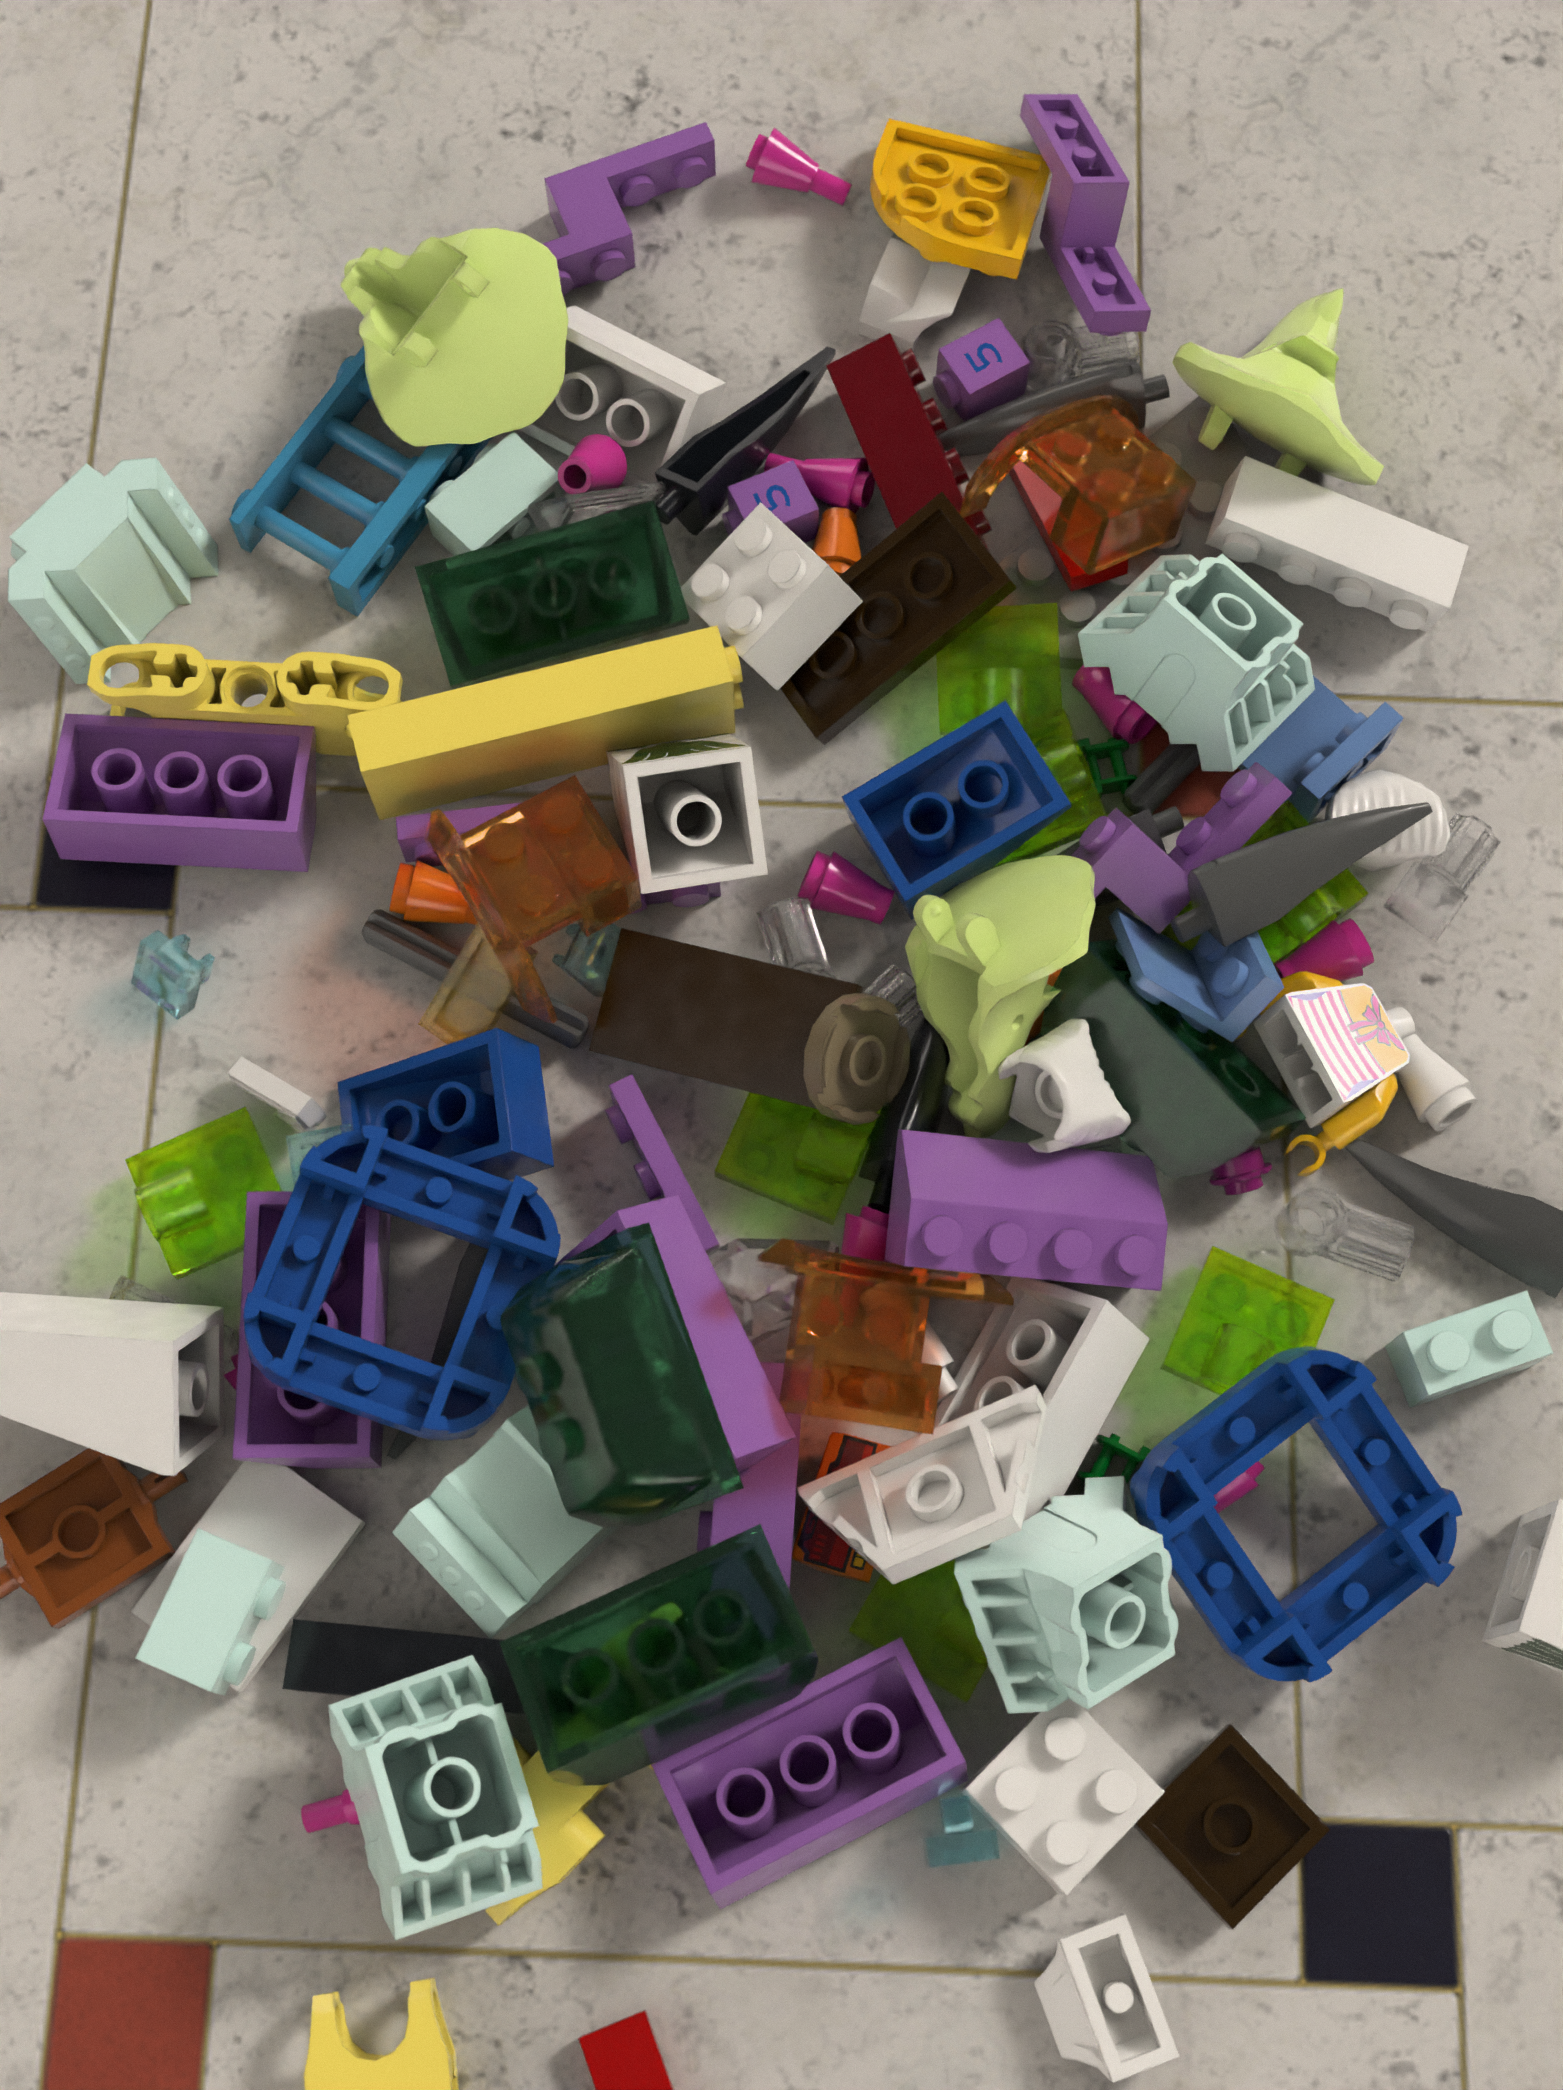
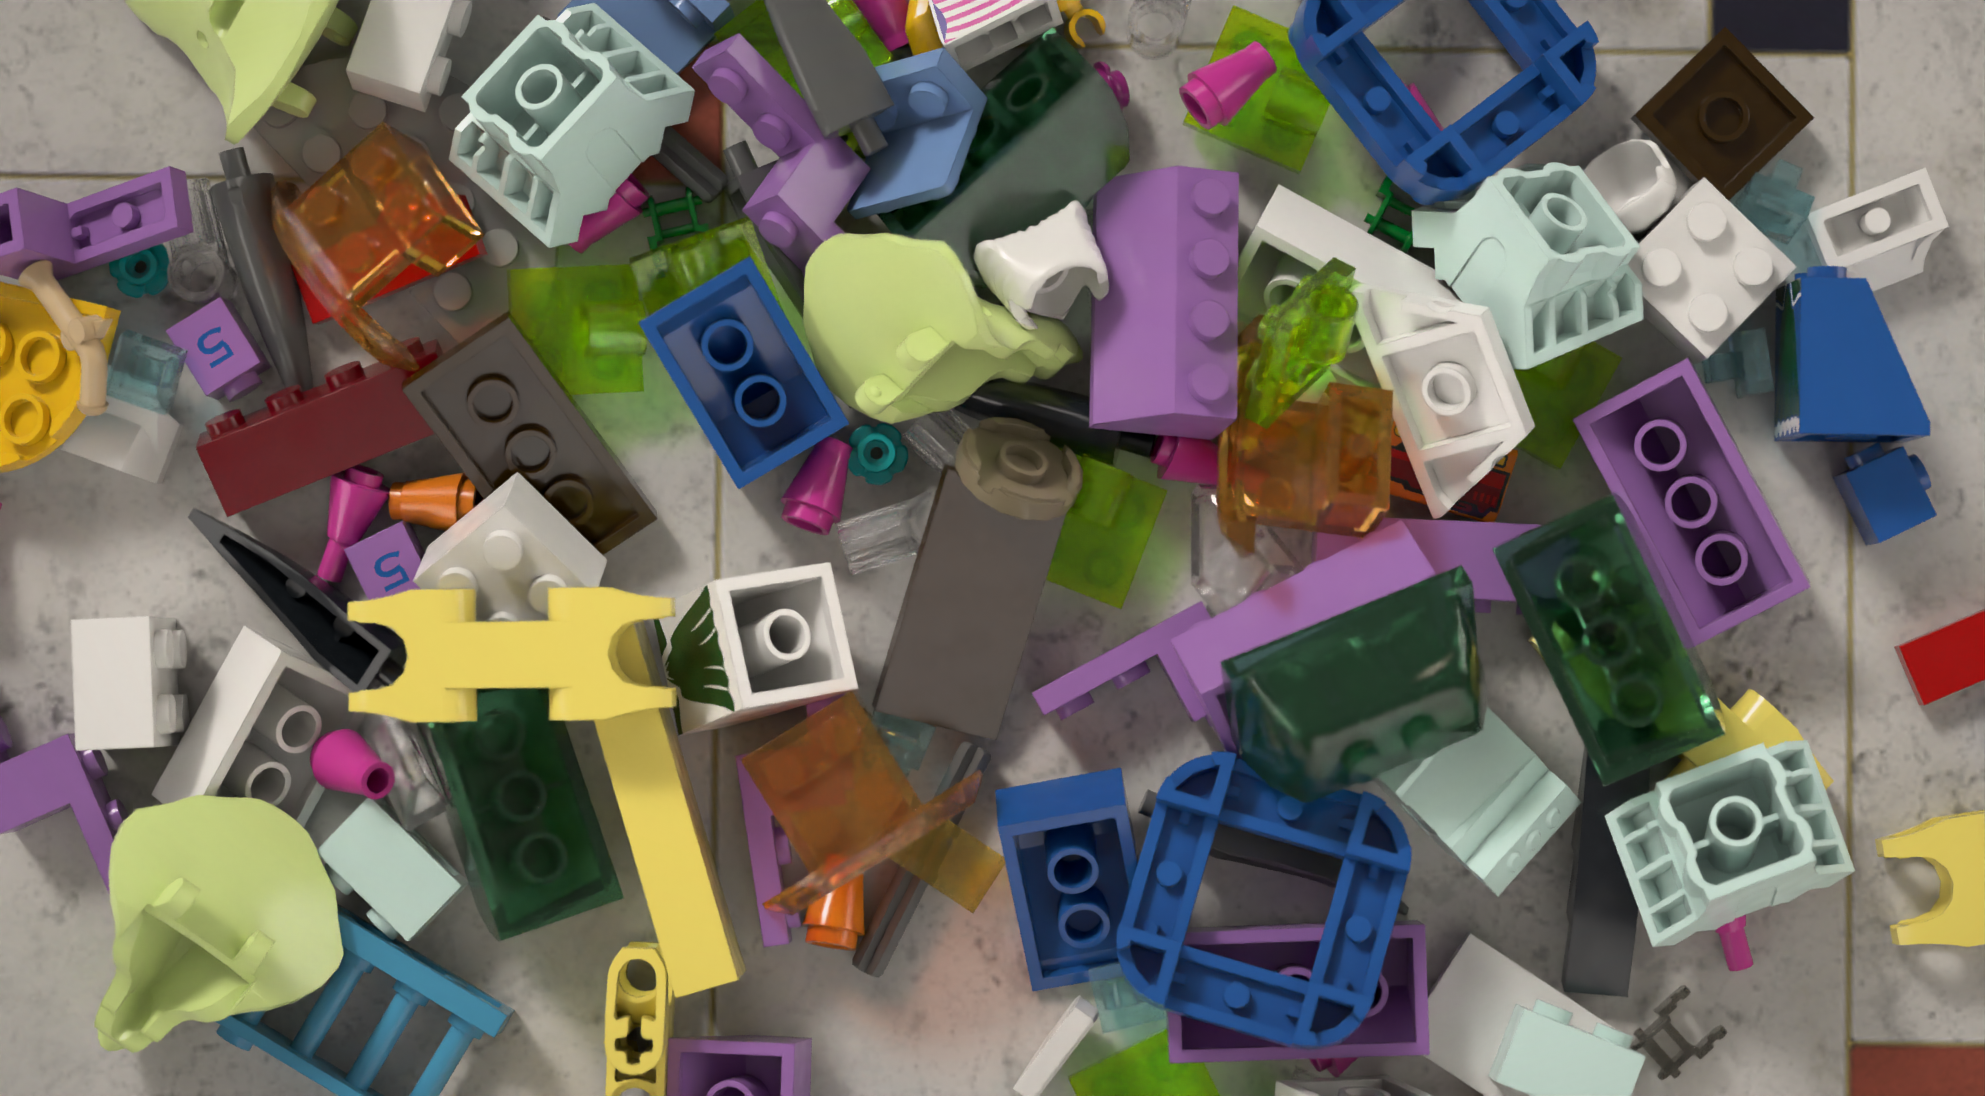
camera: 90 degrees left, 15 degrees up
none -> tan piece [19,260,113,416]
none -> white brick [71,616,190,751]
none -> clear light blue tile [106,329,188,415]
none -> teal plate [109,244,172,298]
none -> light yellow piece [348,587,677,722]
none -> teal plate [848,423,908,485]
none -> dark pink cone [1179,41,1277,130]
none -> clear neon green plate [1245,257,1359,429]
none -> white hair [1584,139,1677,235]
none -> clear smoke piece [1630,985,1728,1080]
none -> clear light blue tile [1734,159,1815,245]
none -> blue slope [1774,266,1930,443]
none -> blue brick [1832,442,1937,545]

